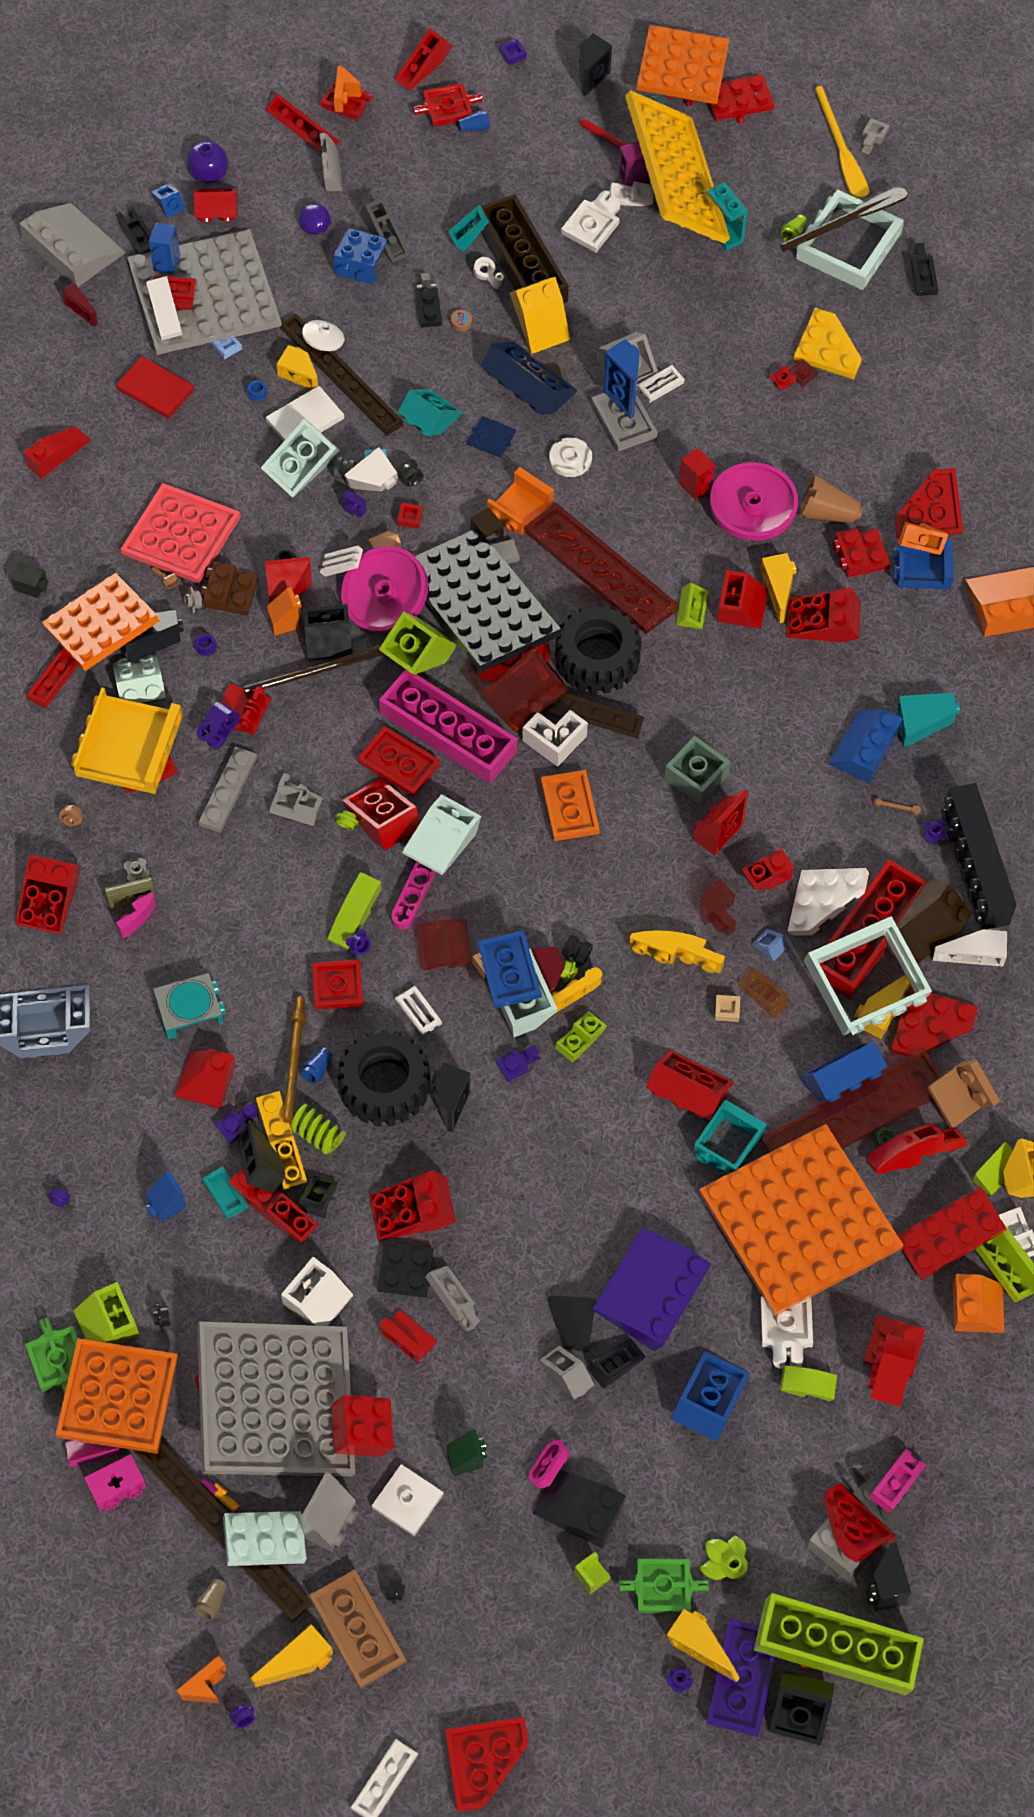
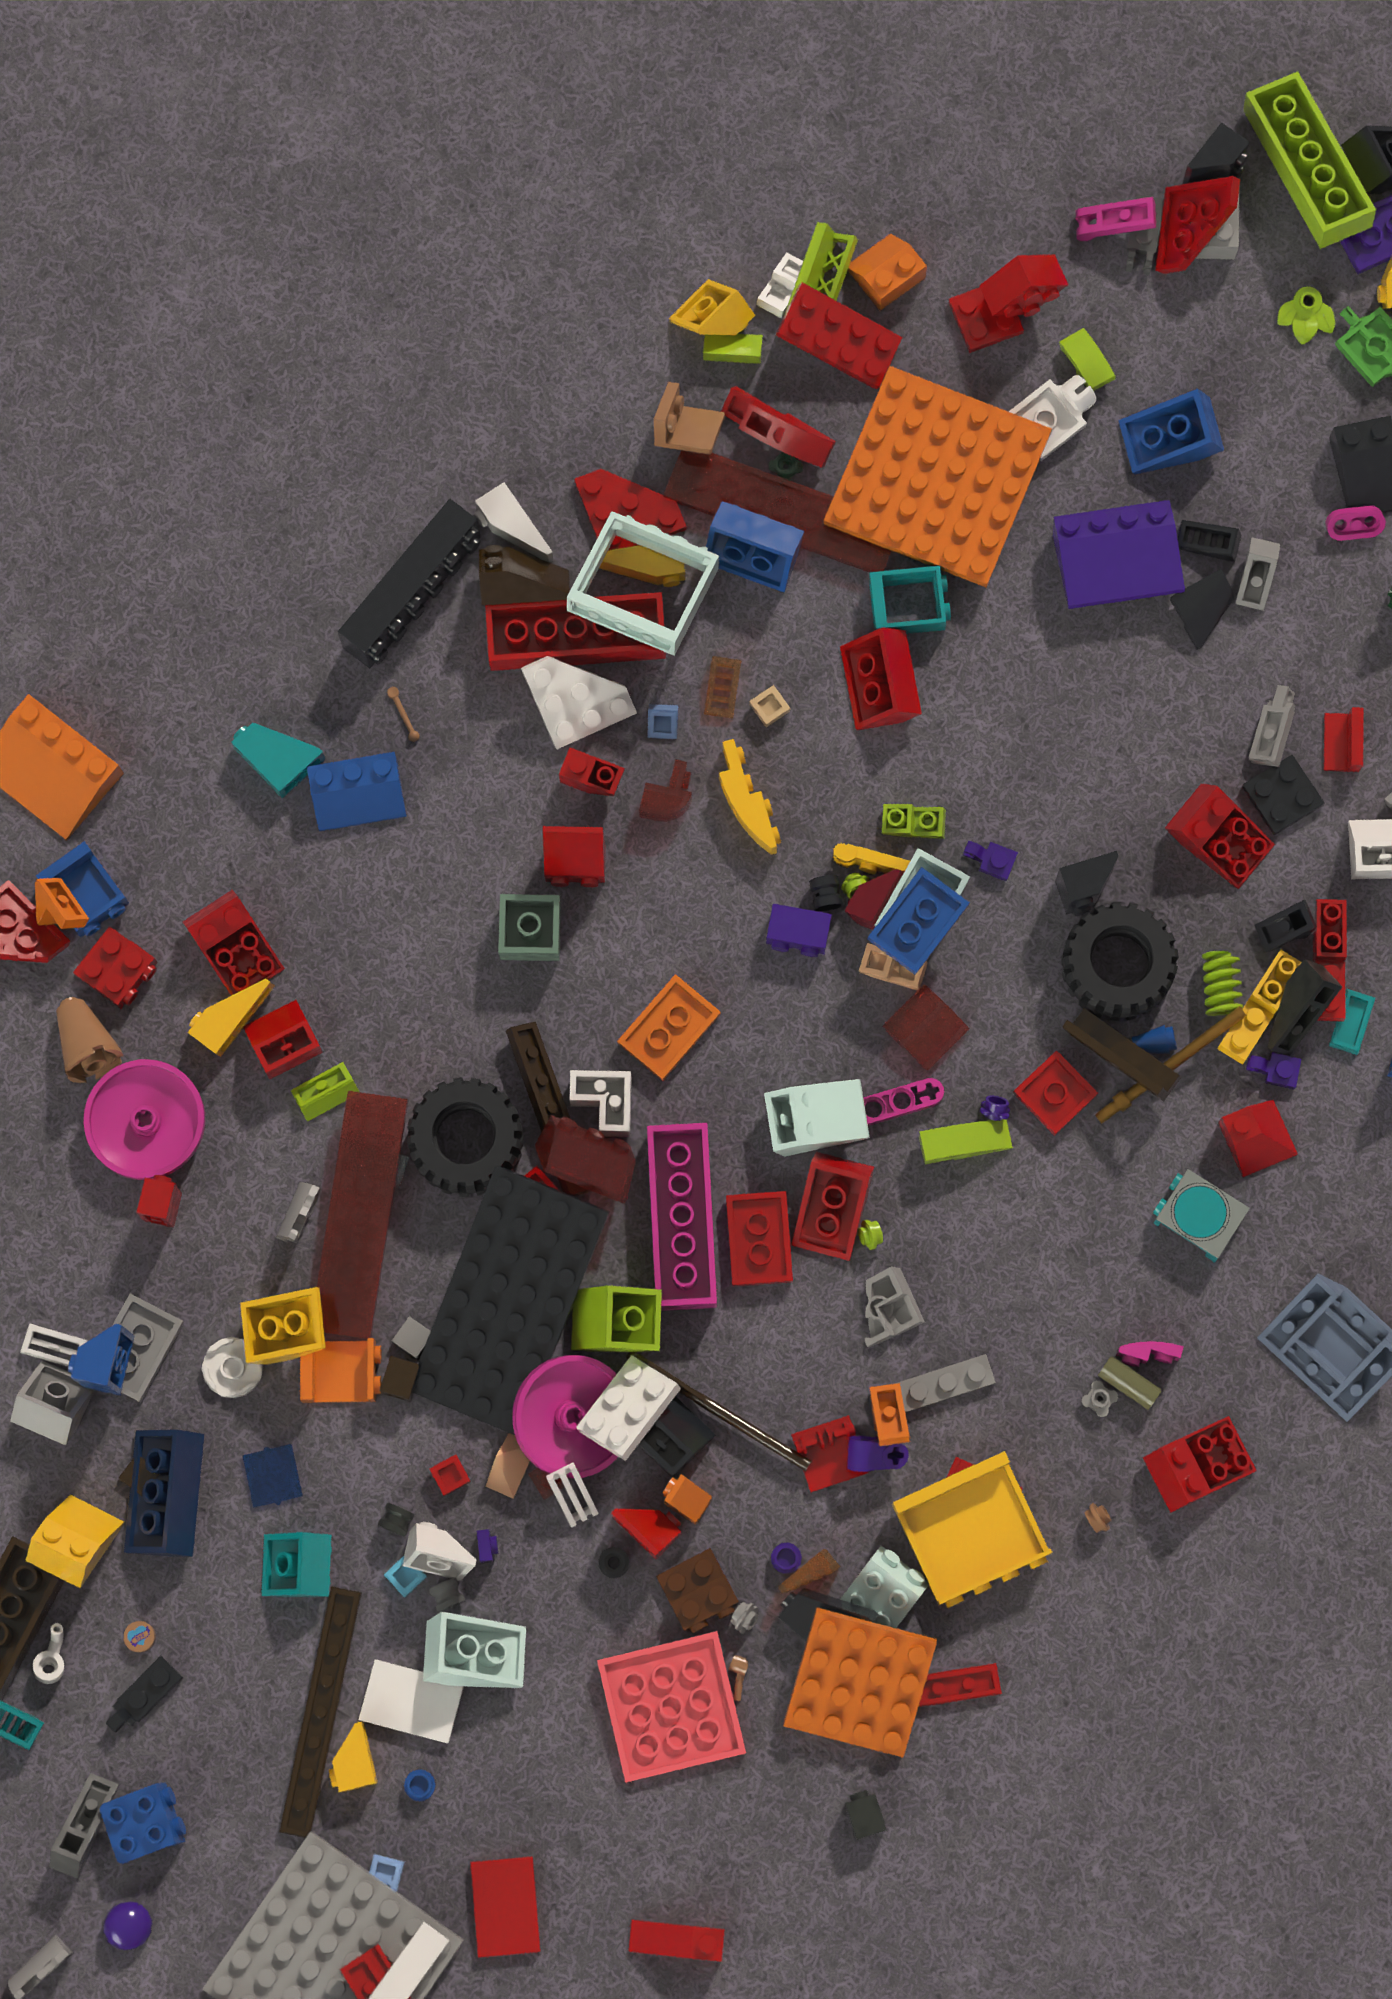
camera: 125 degrees left, 15 degrees up
white dish [302,320,344,351] -> none
white tile [395,986,442,1036] -> none
dark purple plate [923,820,948,843] -> none
none -> yellow slope [240,1287,326,1365]
none -> light grey slope [276,1182,321,1243]
none -> white plate [576,1355,681,1461]
none -> dark purple piece [766,903,832,957]
none -> clear orange slope [778,1549,841,1594]
none -> orange slope [870,1383,910,1446]
none -> dark brown fence [1062,1008,1182,1102]

